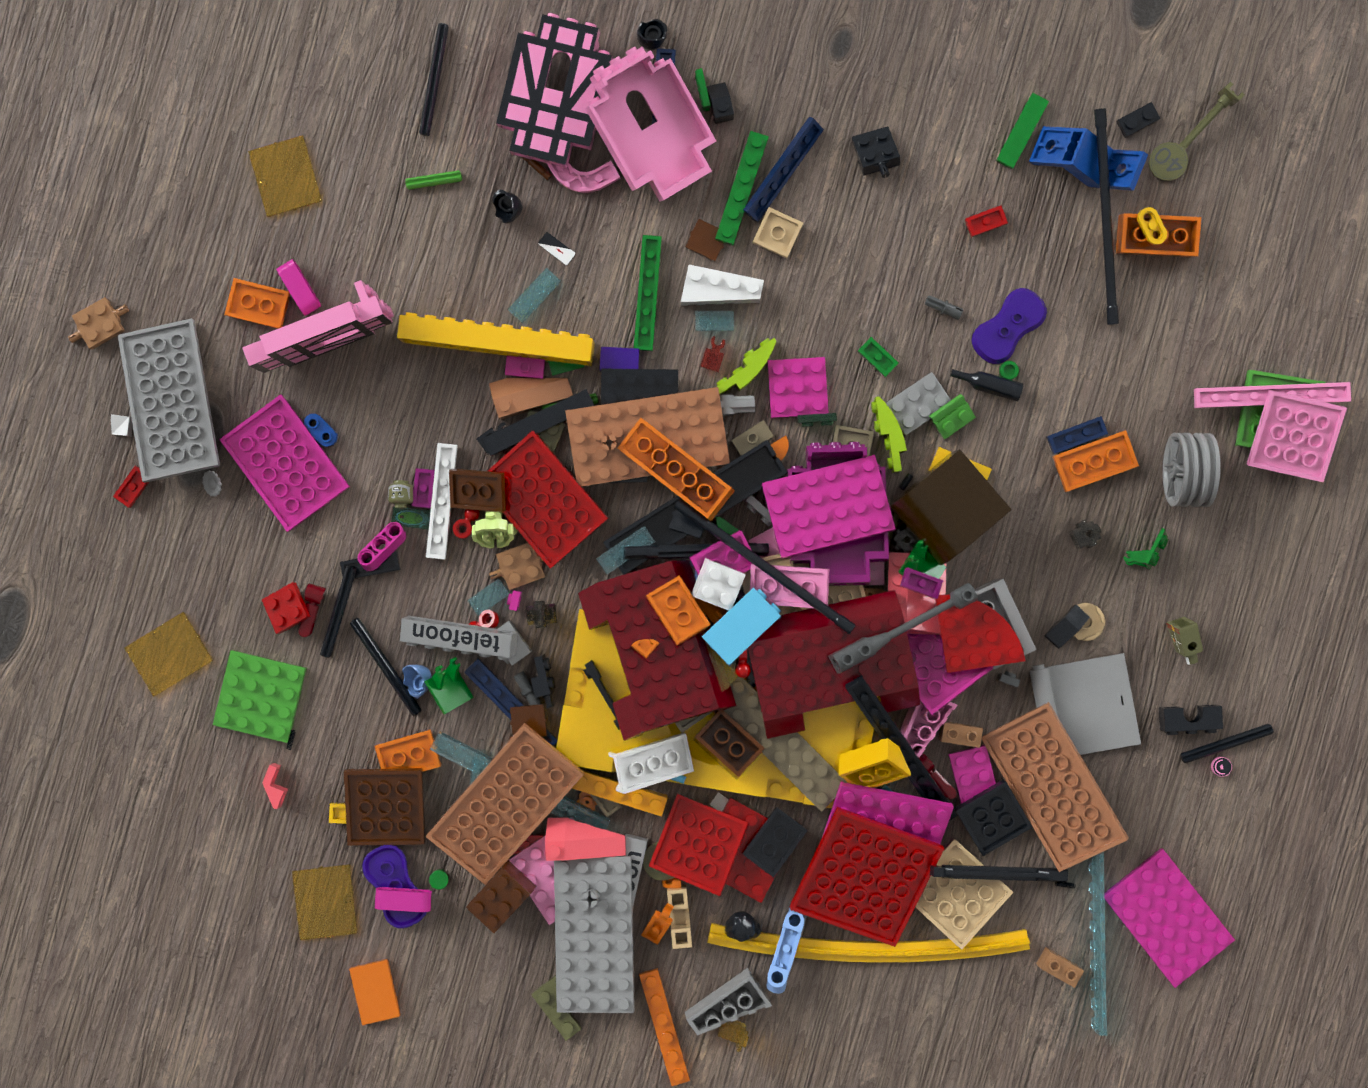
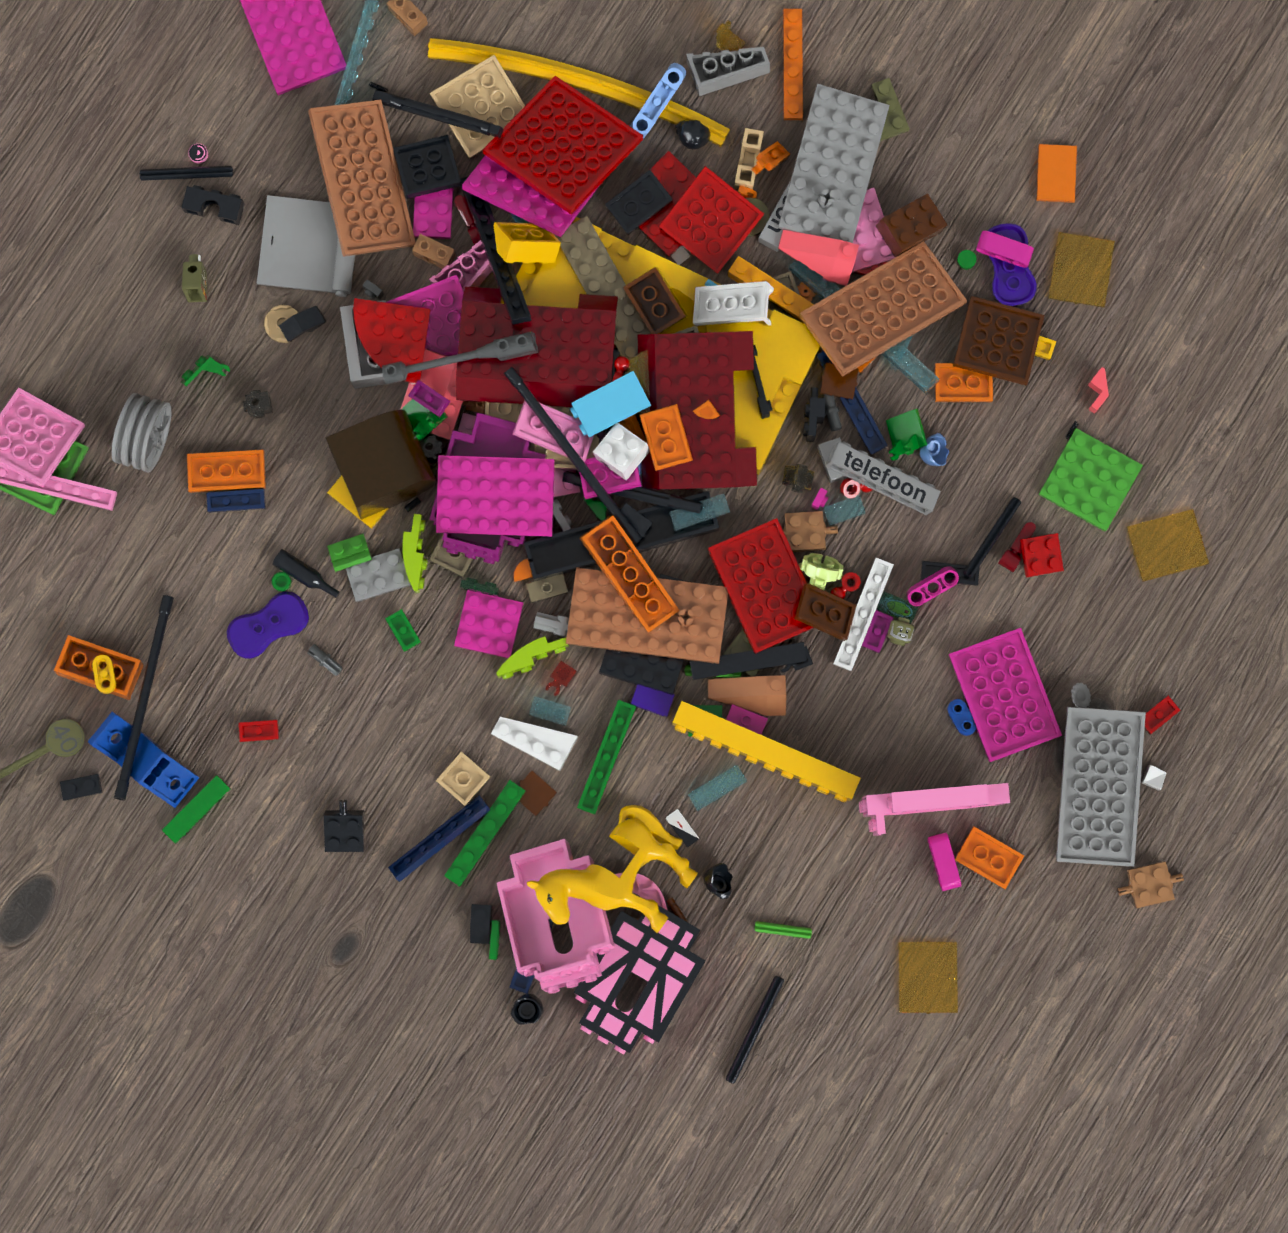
camera: 170 degrees left, 5 degrees down
black axle [350,618,422,716] -> none
none -> yellow animal [527,805,698,933]

